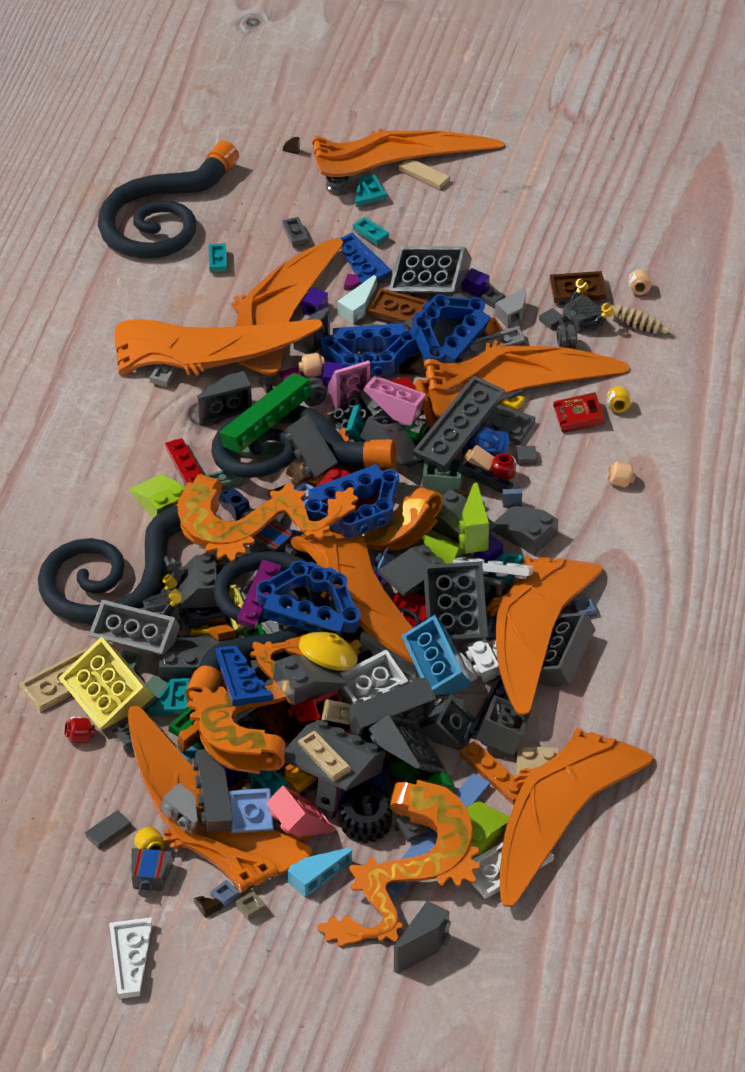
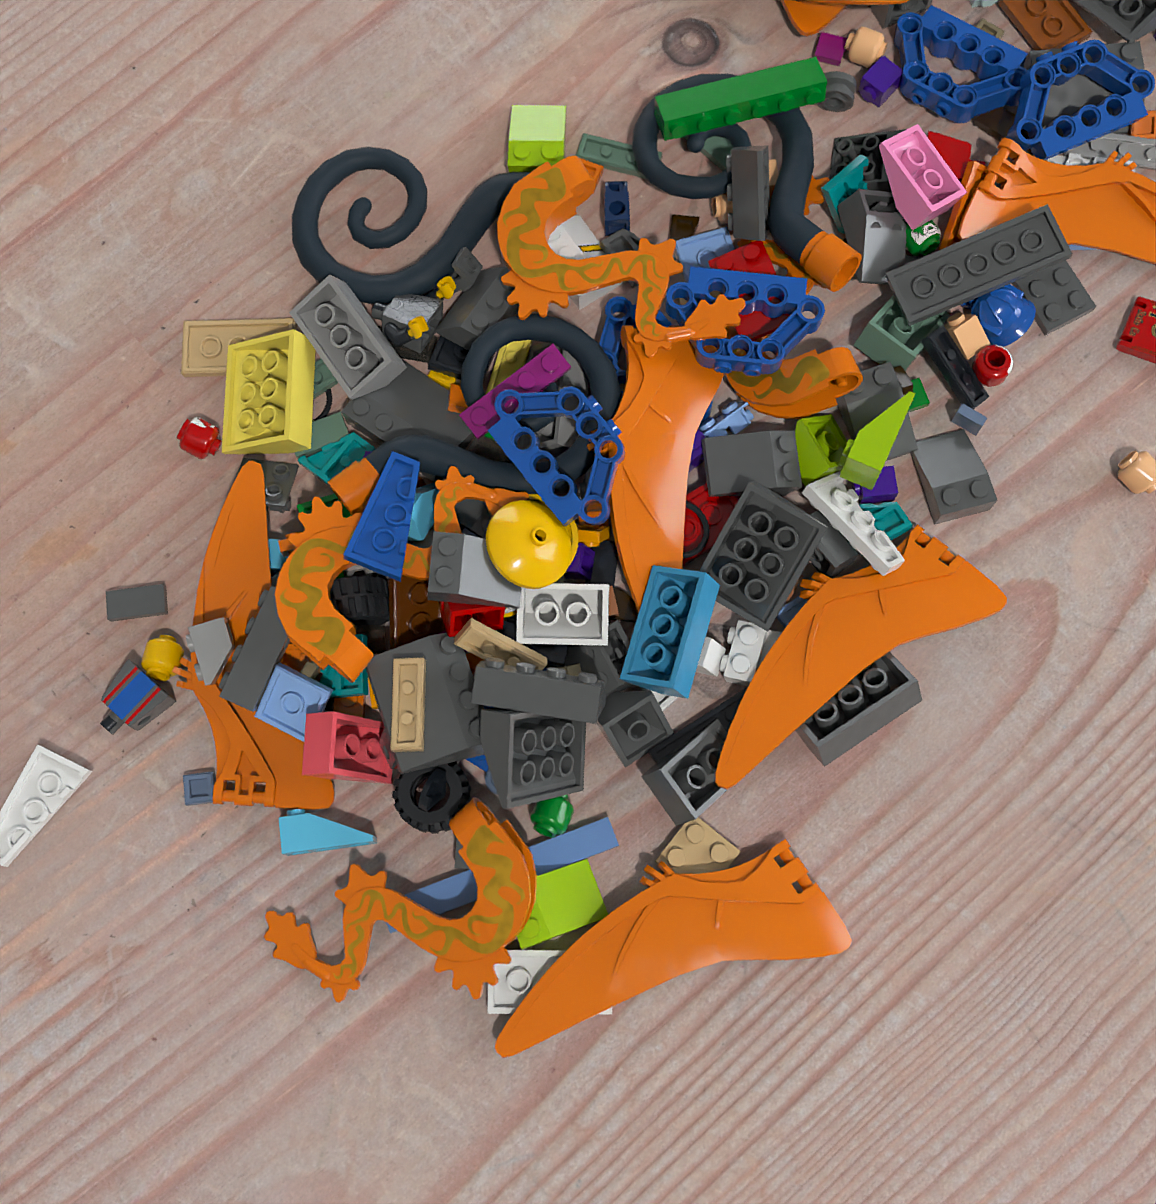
camera: 40 degrees right, 30 degrees up
red plate [165,438,203,485] -> none
dark brown tile [193,896,223,917] -> none
dark grey slope [197,371,252,425] -> none
dark tan plate [236,891,266,920] -> none
torso [249,518,298,556] -> none
black tile [259,375,273,394] -> none
bright pink slope [328,361,370,410] -> none
dark grey slope [394,901,451,974] -> none
orange plate [459,740,521,805] -> none
yellow tile [500,396,525,411] -> none
dark grey tile [517,446,537,464] -> none
sand blue tile [572,597,597,617] -> none

